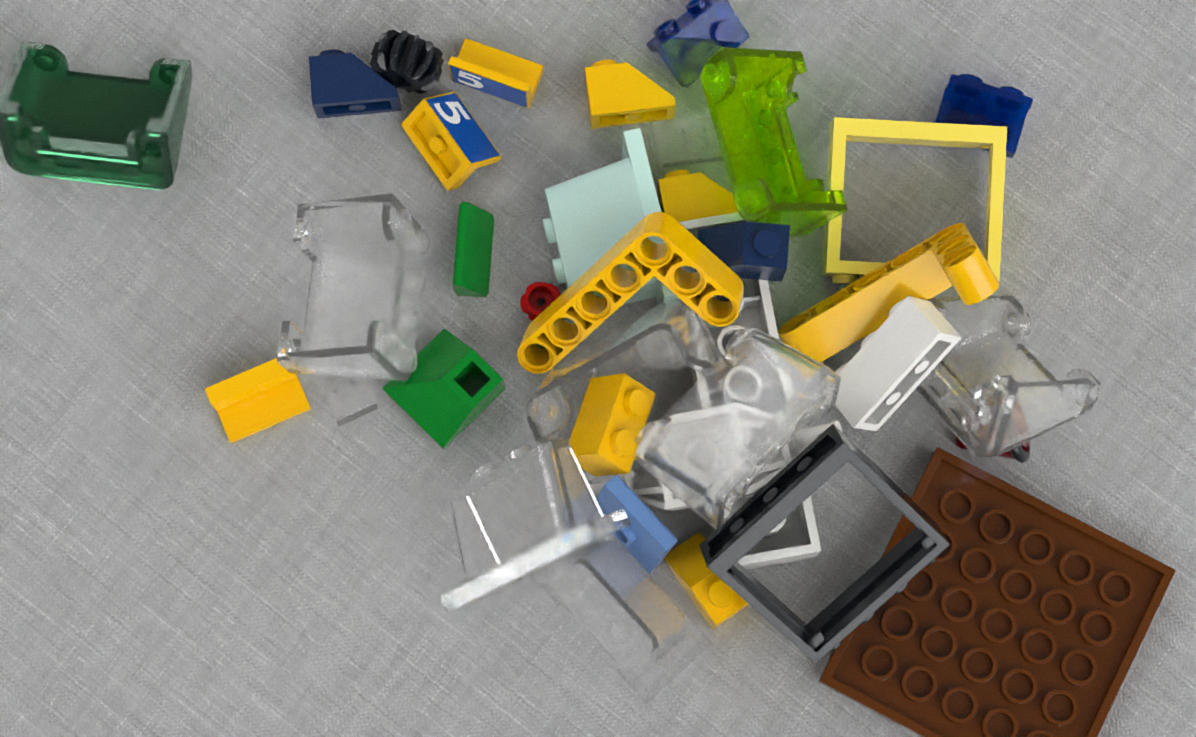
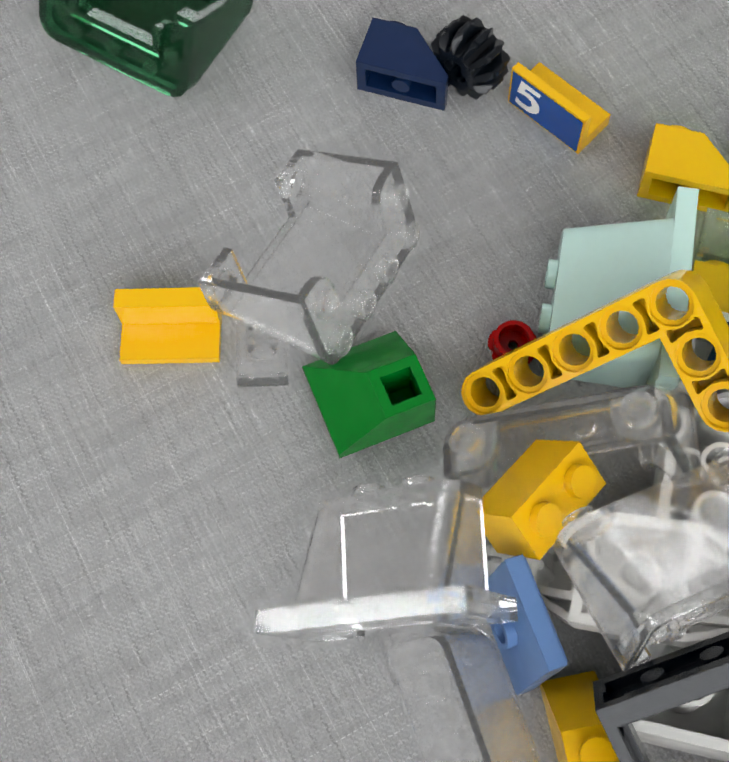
camera: 30 degrees right, 10 degrees down
yellow panel [401,92,502,191] -> none
green slope [453,202,494,297] -> none

